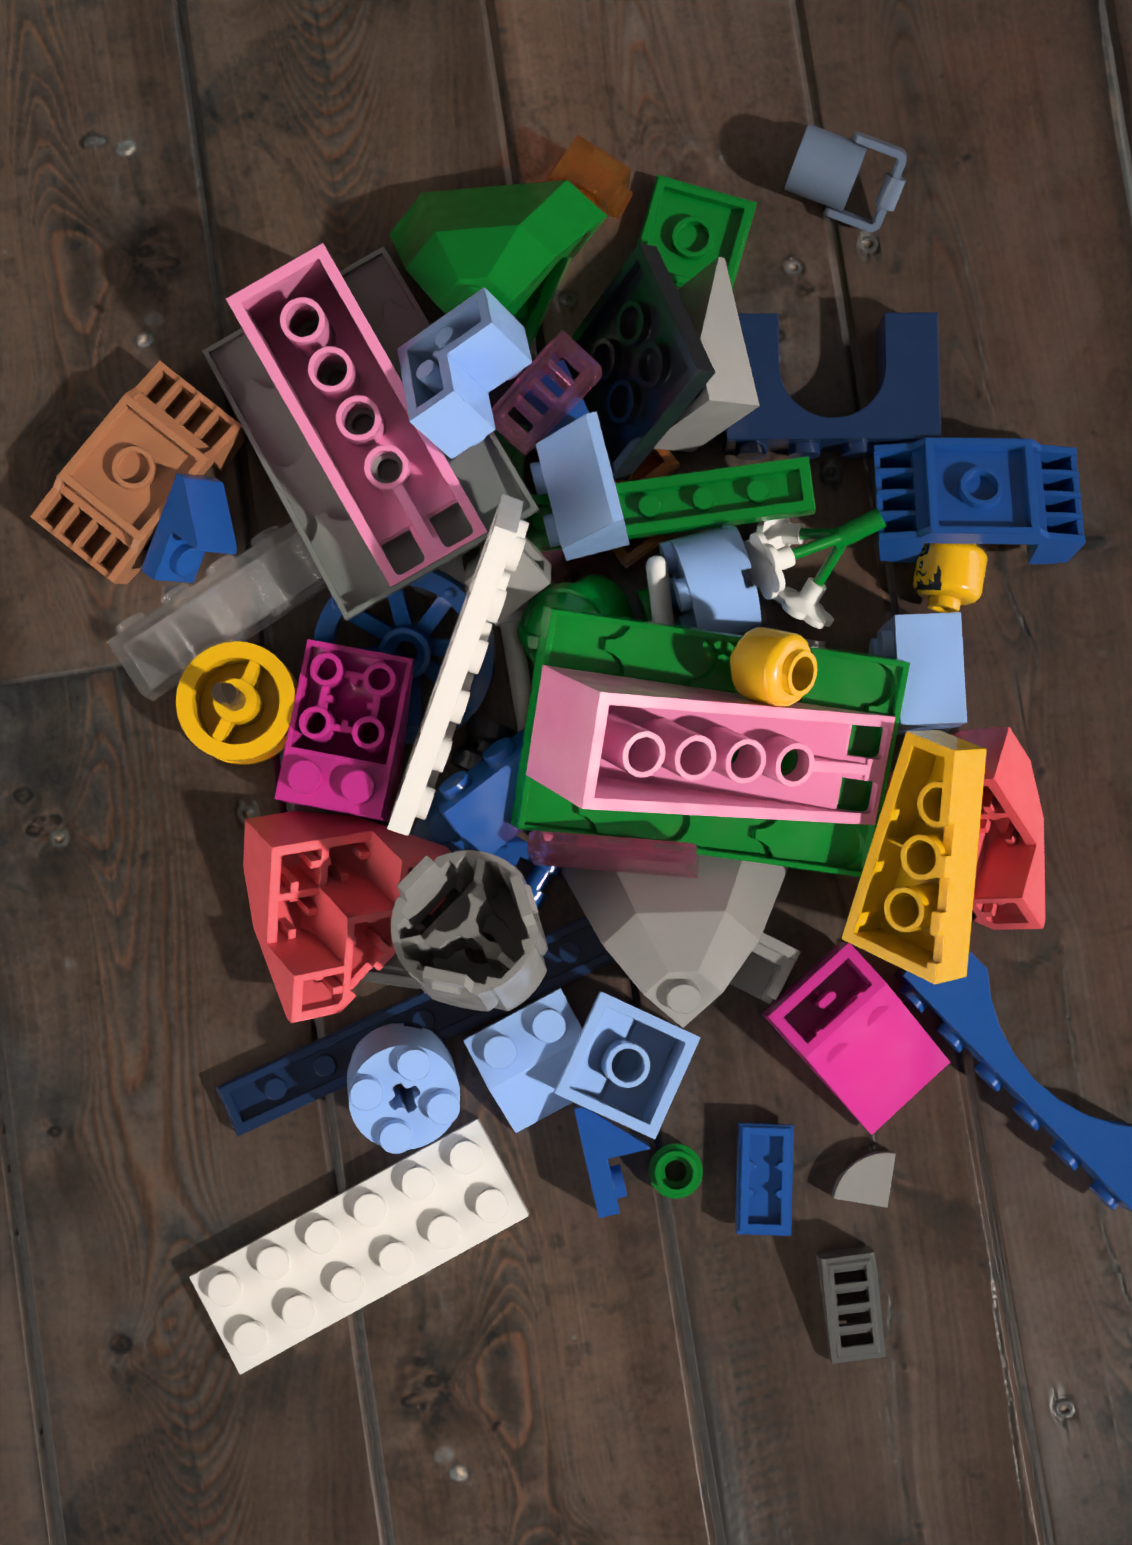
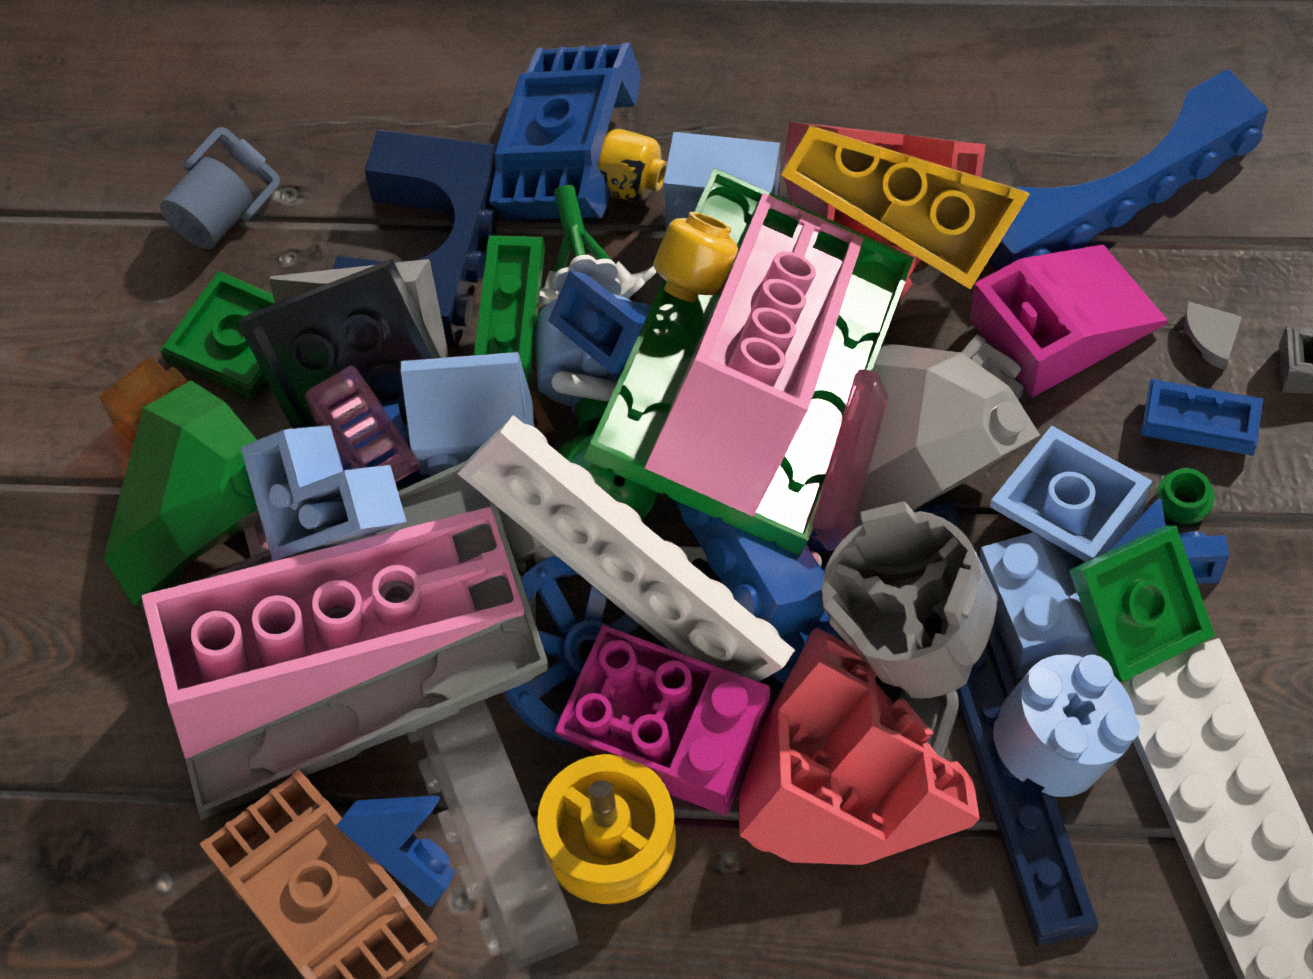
camera: 70 degrees left, 25 degrees down
none -> blue slope [548,270,651,375]
none -> green plate [1069,525,1215,682]

